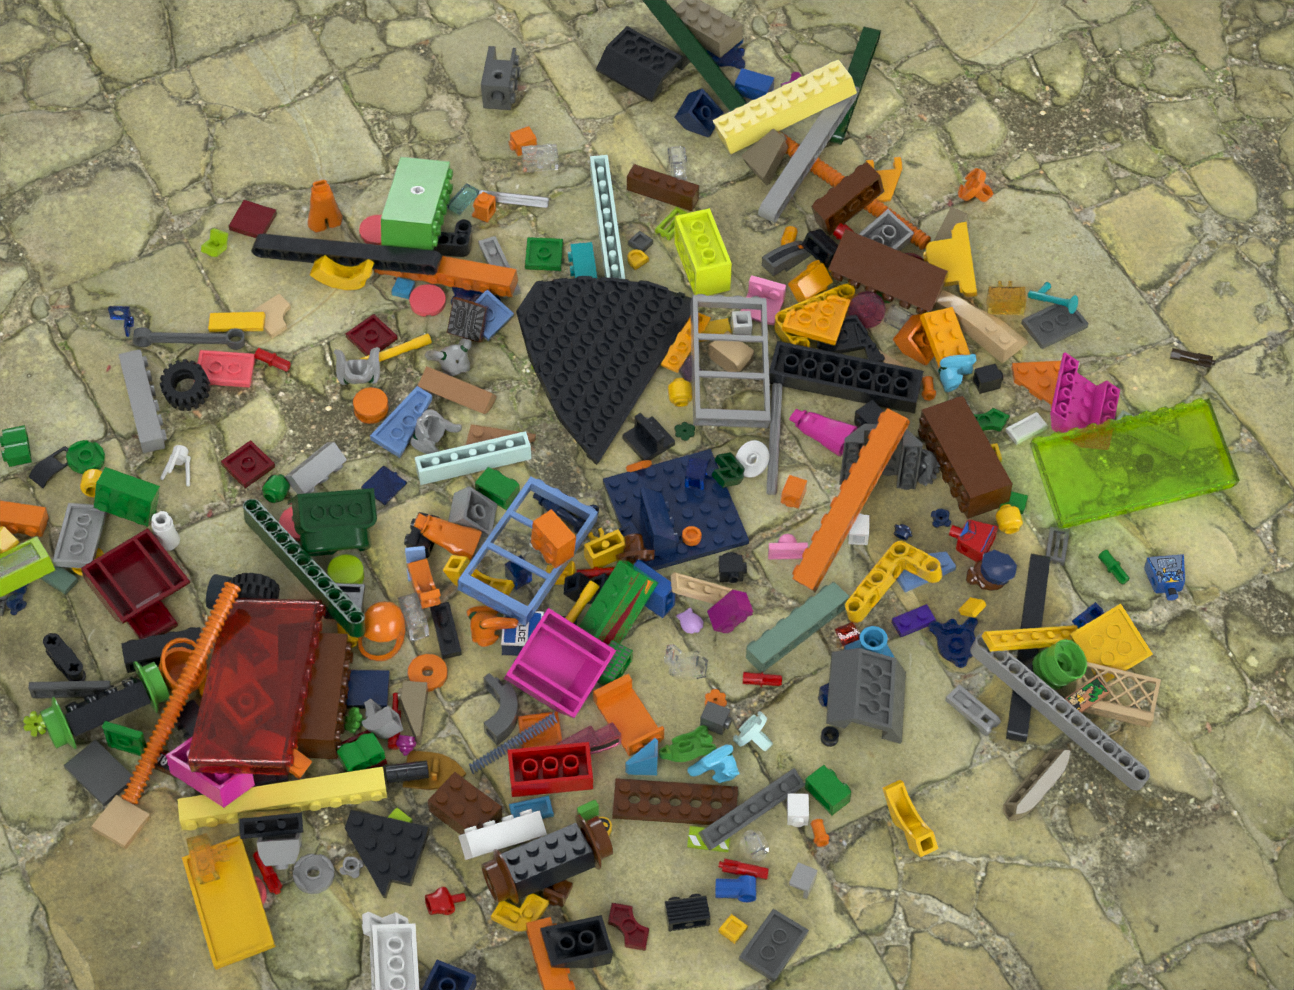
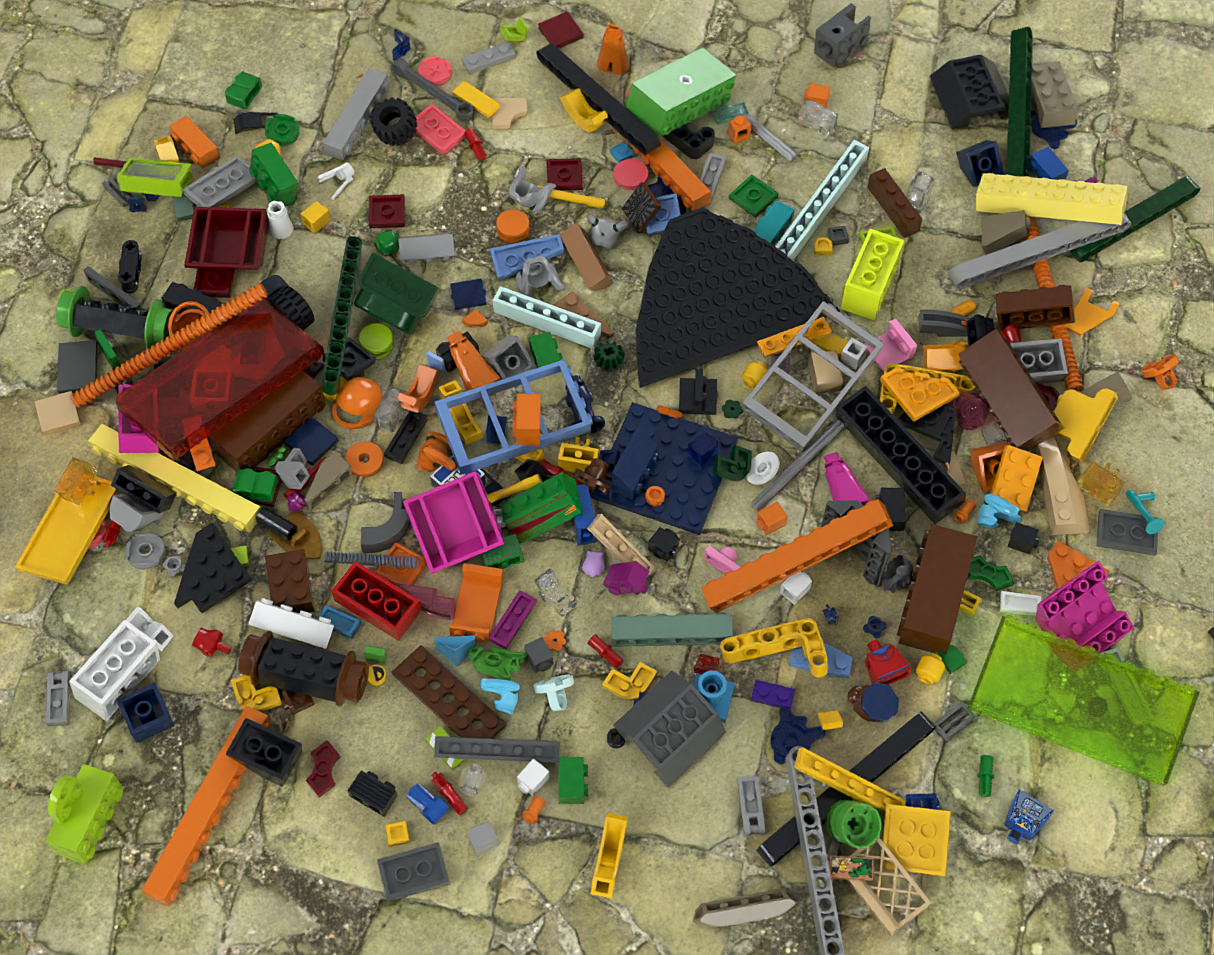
camera: 40 degrees right, 5 degrees up
none -> yellow brick [300,201,331,234]
none -> coral tile [418,56,452,86]
none -> light grey plate [462,42,515,74]
none -> orange tile [462,309,488,327]
none -> magenta plate [489,590,537,650]
none -> dark green gear [593,340,625,372]
none -> yellow plate [602,662,657,700]

